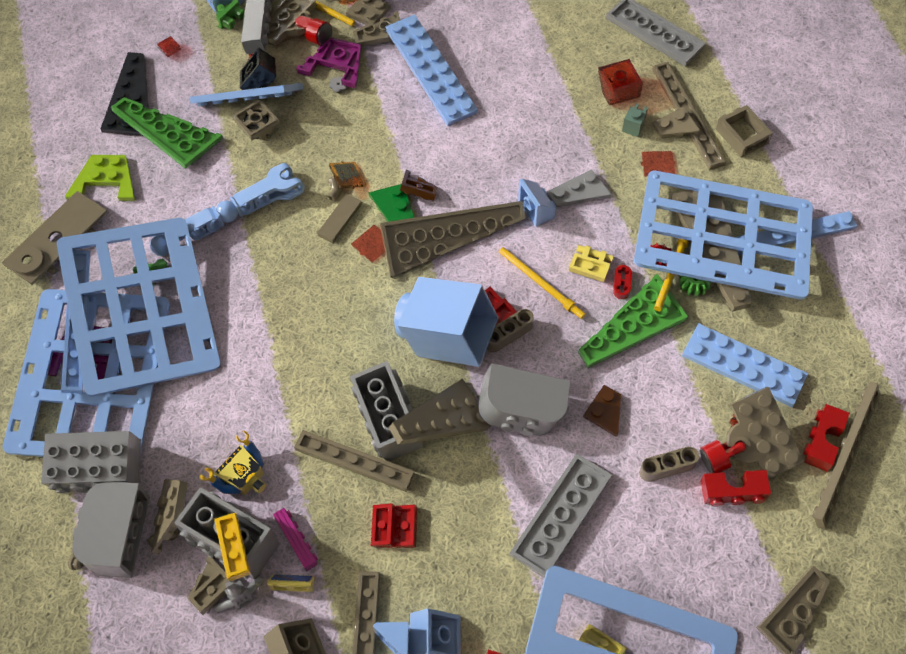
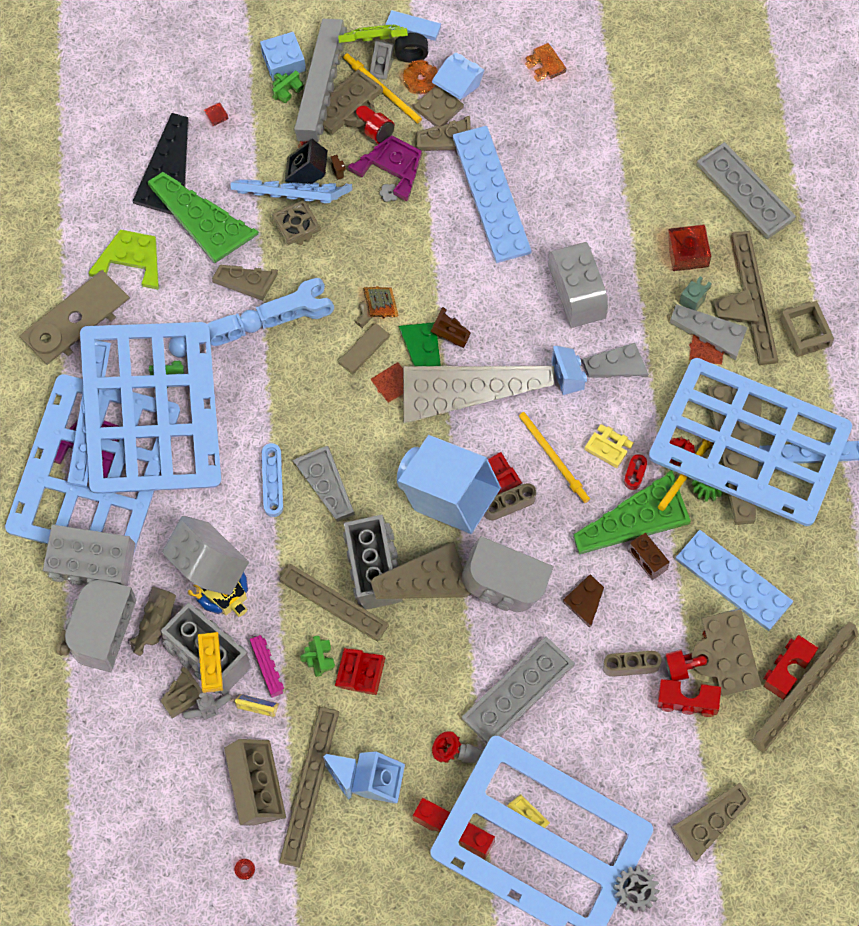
camera: 10 degrees right, 5 degrees up
none -> light grey brick [162,516,249,595]
none -> dark tan wing [212,265,278,301]
none -> light blue plate [262,443,283,517]
none -> light grey wing [293,446,355,522]
none -> bright green hips [300,636,335,677]
none -> reddish brown plate [330,155,346,180]
none -> red gear [432,731,462,763]
none -> light grey cone [457,743,483,763]
none -> light grey brick [548,242,608,328]
none -> reddish brown brick [628,532,670,581]
none -> light grey wing [670,304,747,360]

